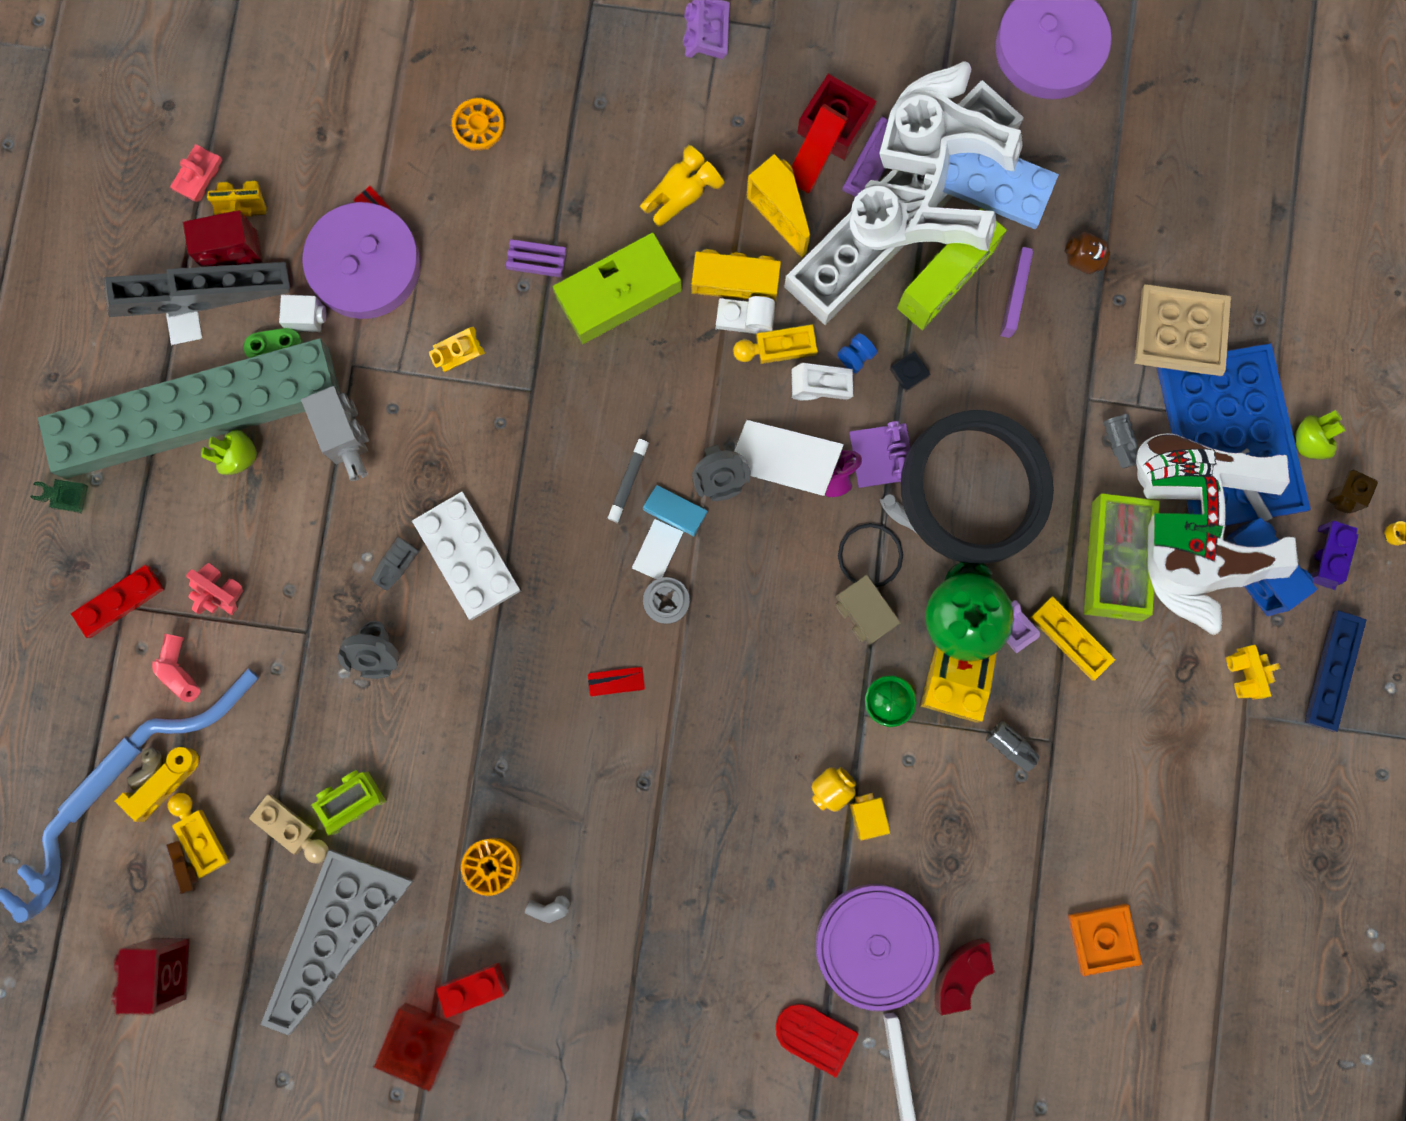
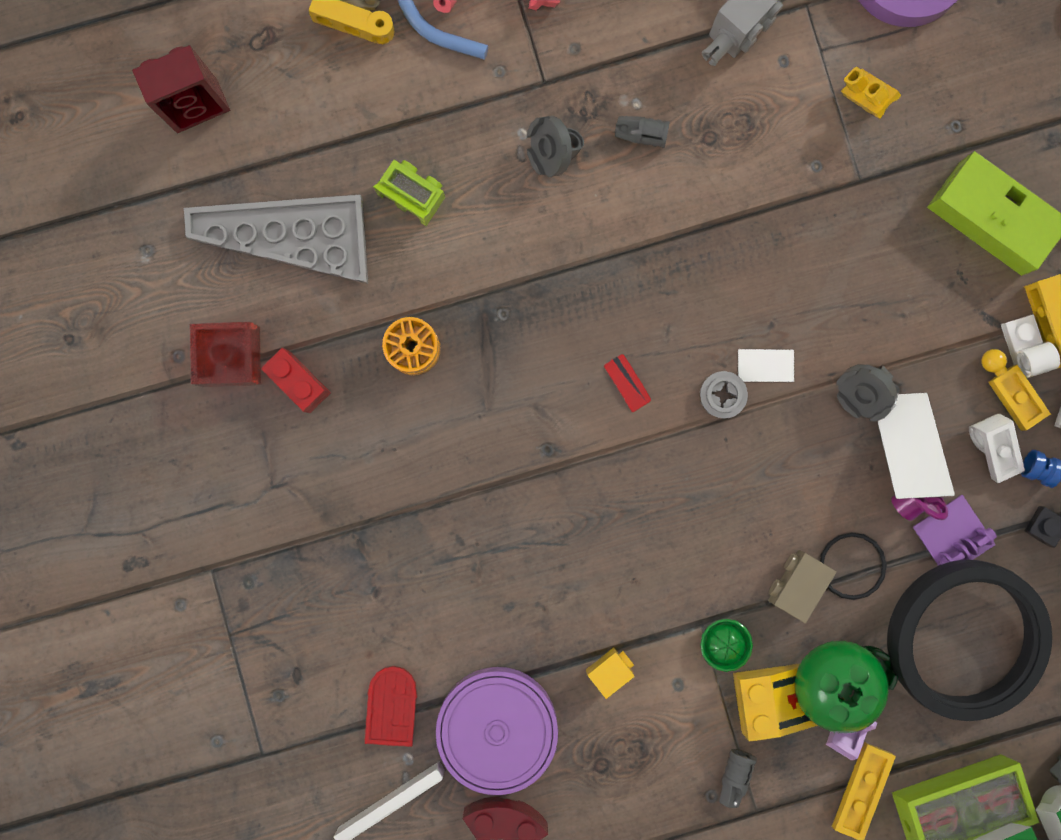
camera: 65 degrees right, 5 degrees up
reddish brown plate [167,841,198,894] -> none
yellow plate [168,793,230,878] -> none
tan plate [249,794,329,864] -> none
white plate [412,492,521,621] -> none
medium lavender tile [506,239,567,278] -> none
light grey arm [525,896,570,923] -> none
dark grey bar [607,439,649,523] -> none
medium azure slope [643,485,708,537] -> none
yellow head [812,767,856,812] -> none
light grey bar [879,494,917,534] -> none

